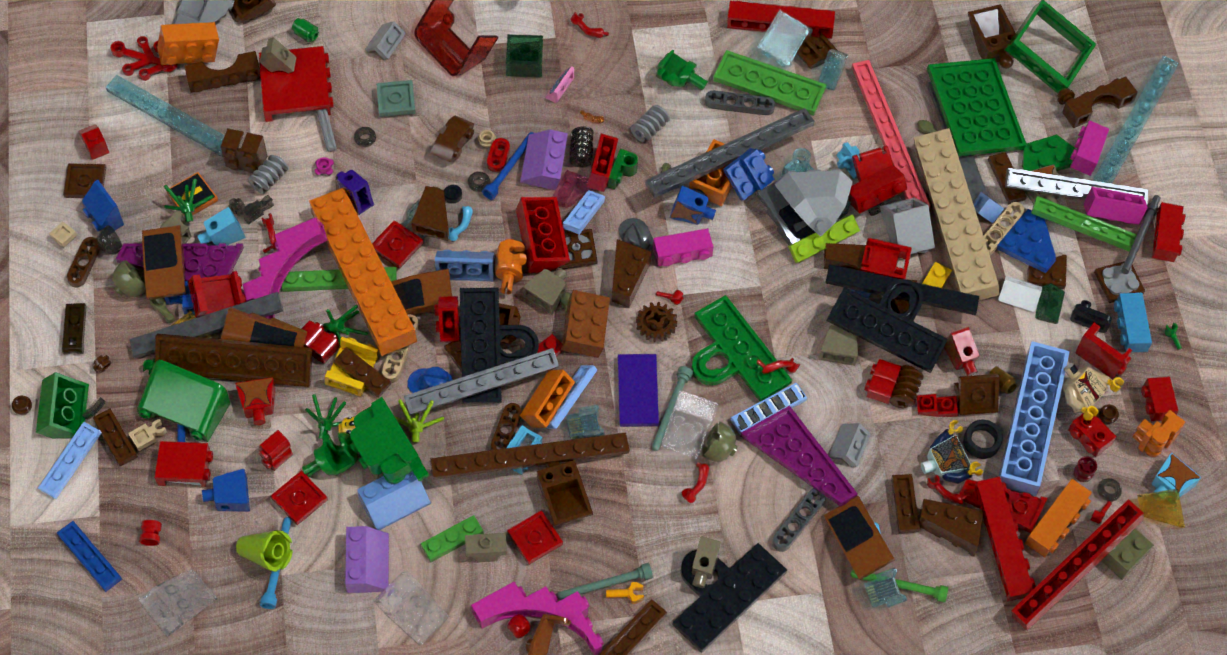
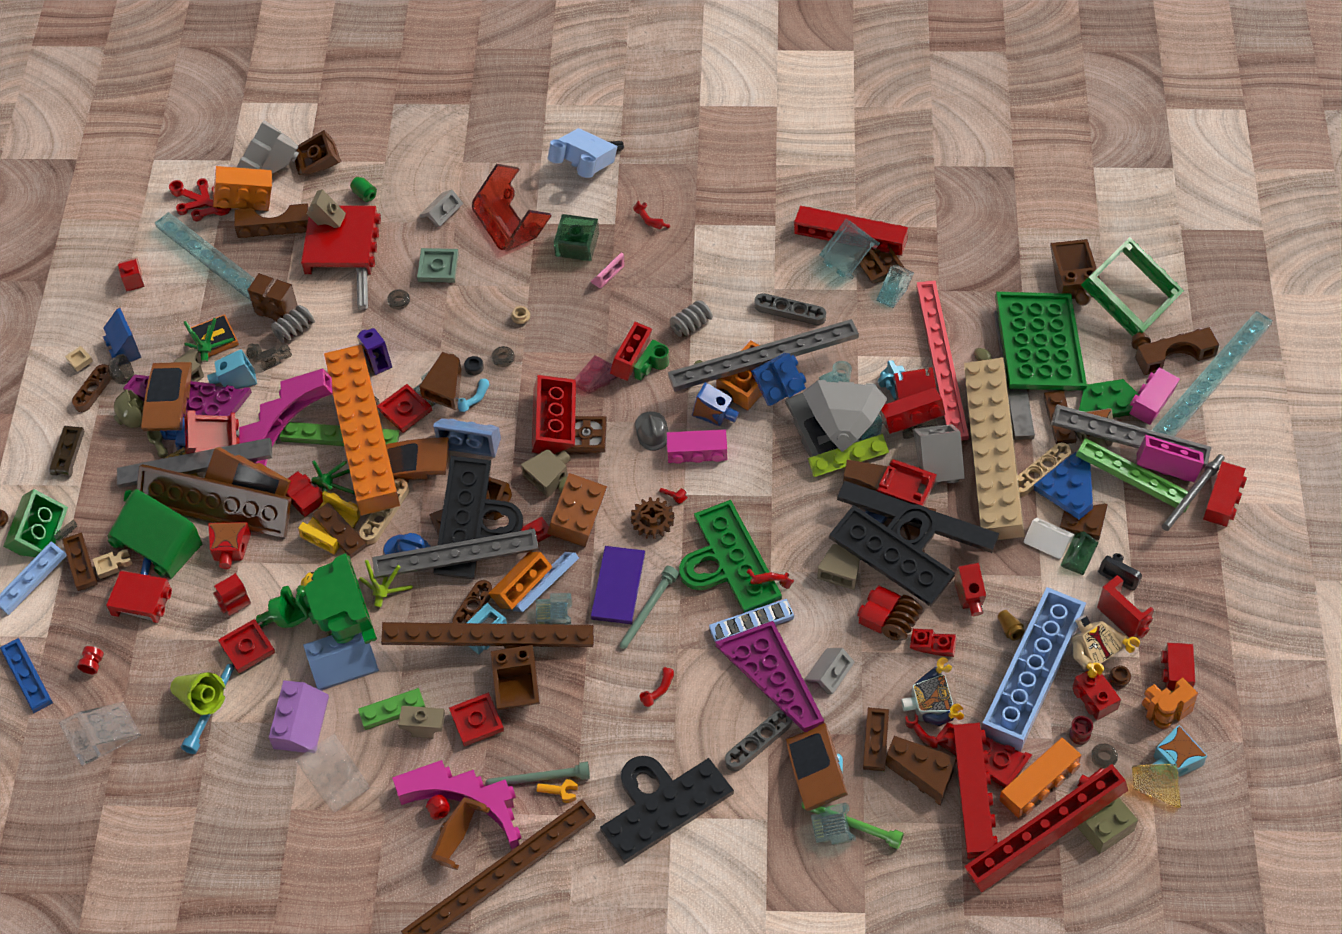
camera: 15 degrees right, 5 degrees down
reddish brown tile [63,163,106,198] -> none
reddish brown plate [93,355,111,373] -> none
blue torso [202,469,250,512] -> none
red piece [261,213,277,253] -> none
green plant [305,394,346,439] -> none
dark pink plate [315,157,334,175] -> none
reddish brown brick [430,115,474,162] -> none
red brick [435,296,460,342] -> none
blue piece [482,132,534,200] -> none
red plate [487,138,510,172] -> none
orange piece [494,239,527,295] -> none
medium lavender slope [520,129,568,191] -> none
light blue plate [563,190,605,235] -> none
clear smoke piece [570,126,594,168] -> none
clear orange piece [580,110,604,123] -> none
reddish brown wedge [612,239,652,308] -> none
green piece [656,50,708,91] -> none
clear slope [661,390,719,459] -> none
dark tan torso [692,536,721,588] -> none
olive cylinder [701,421,738,462] -> none
bright green plate [713,50,827,116] -> none
yellow plate [922,262,952,288] -> none
reddish brown bracket [954,374,999,415] -> none
black tyre [963,419,1003,459] -> none
medium blue panel [973,192,1004,223] -> none
light grey piece [1094,261,1145,303] -> none
dark azure brick [1114,293,1152,352] -> none
green hand [1165,323,1182,350] -> none

